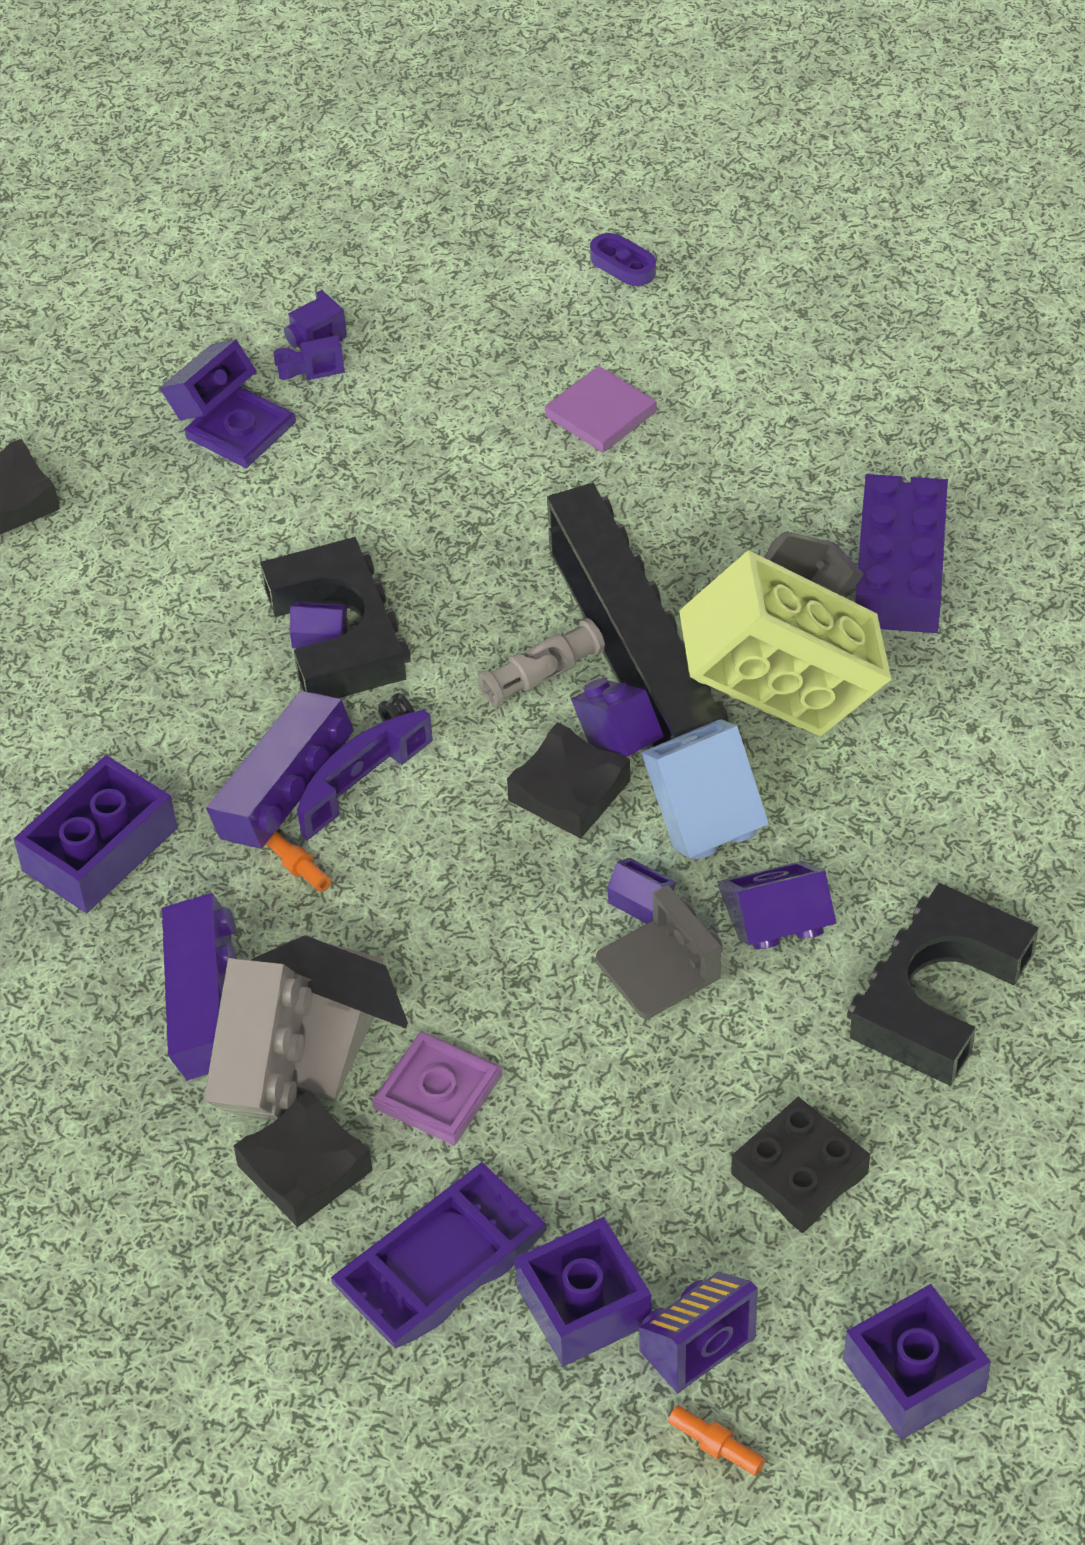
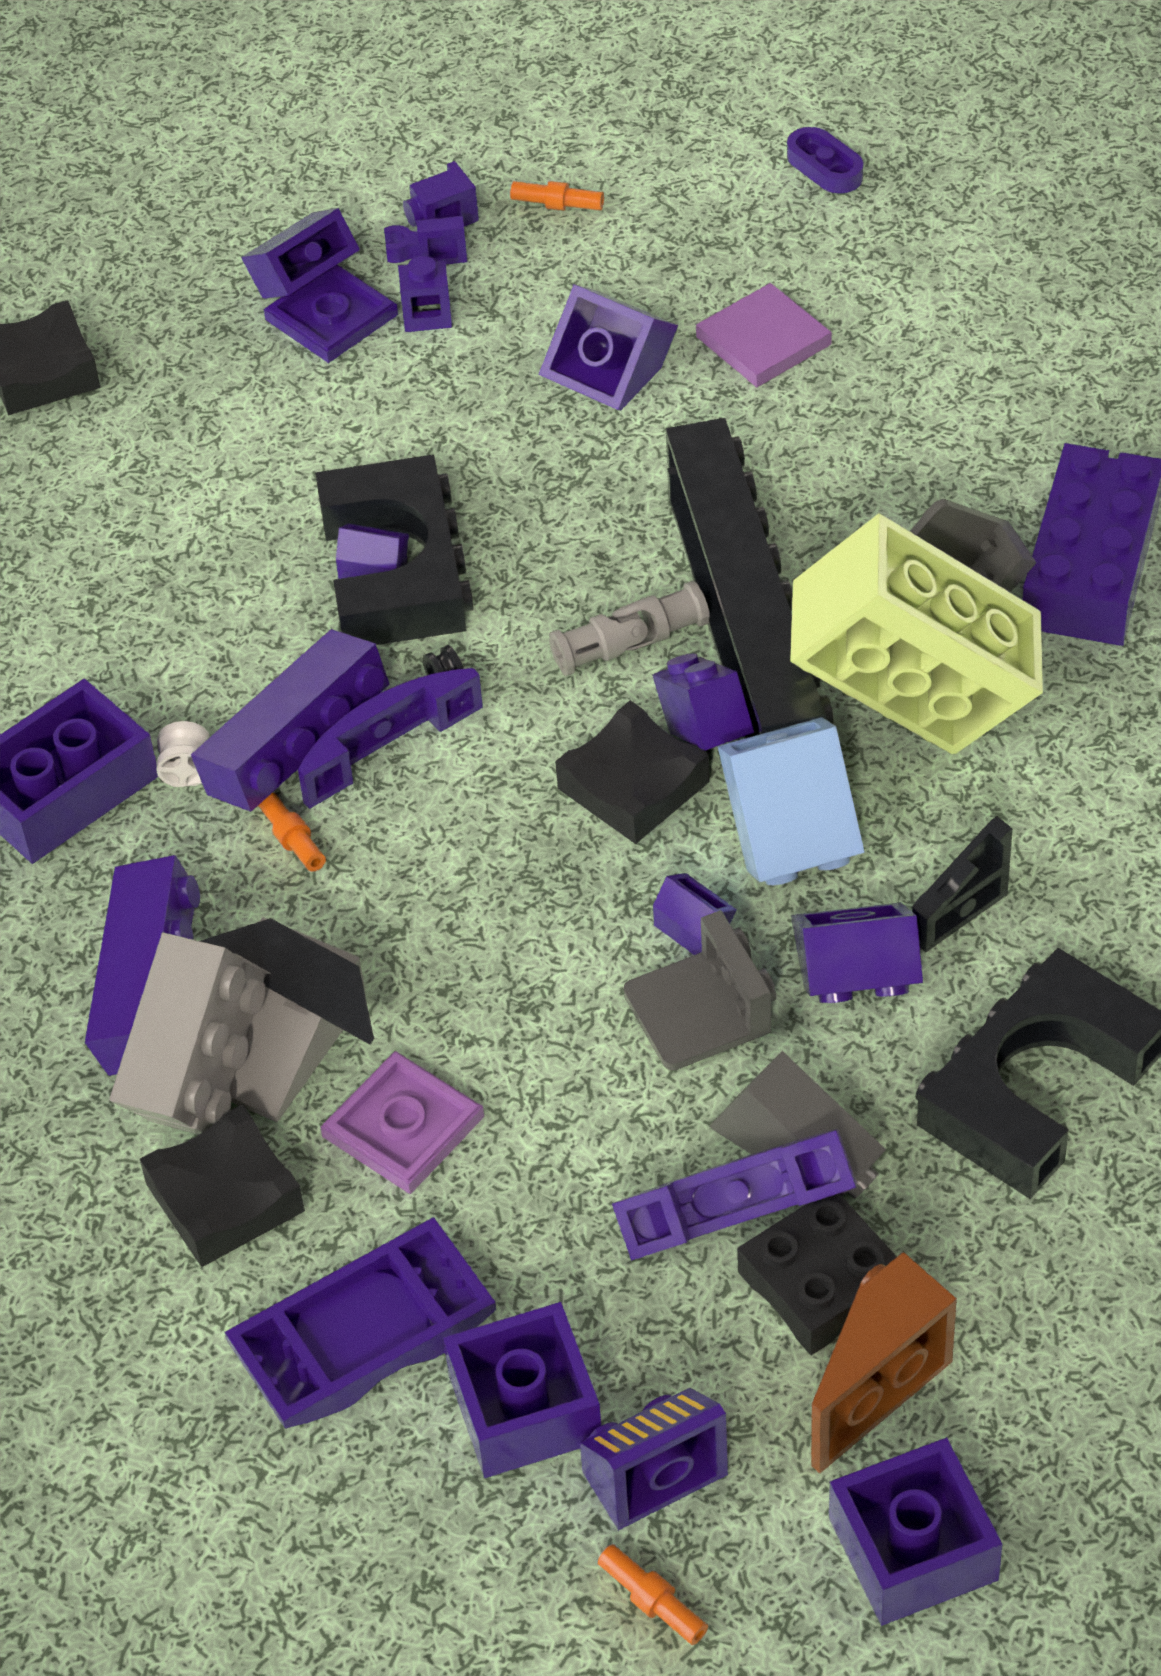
camera: 10 degrees right, 0 degrees up
none -> white wheel [156,721,210,787]
none -> dark purple brick [398,256,452,332]
none -> orange bar [510,181,604,211]
none -> dark purple slope [538,284,678,411]
none -> dark purple slope [612,1129,857,1261]
none -> dark grey slope [709,1051,886,1199]
none -> dark orange slope [811,1252,957,1474]
none -> black wing [912,816,1013,952]

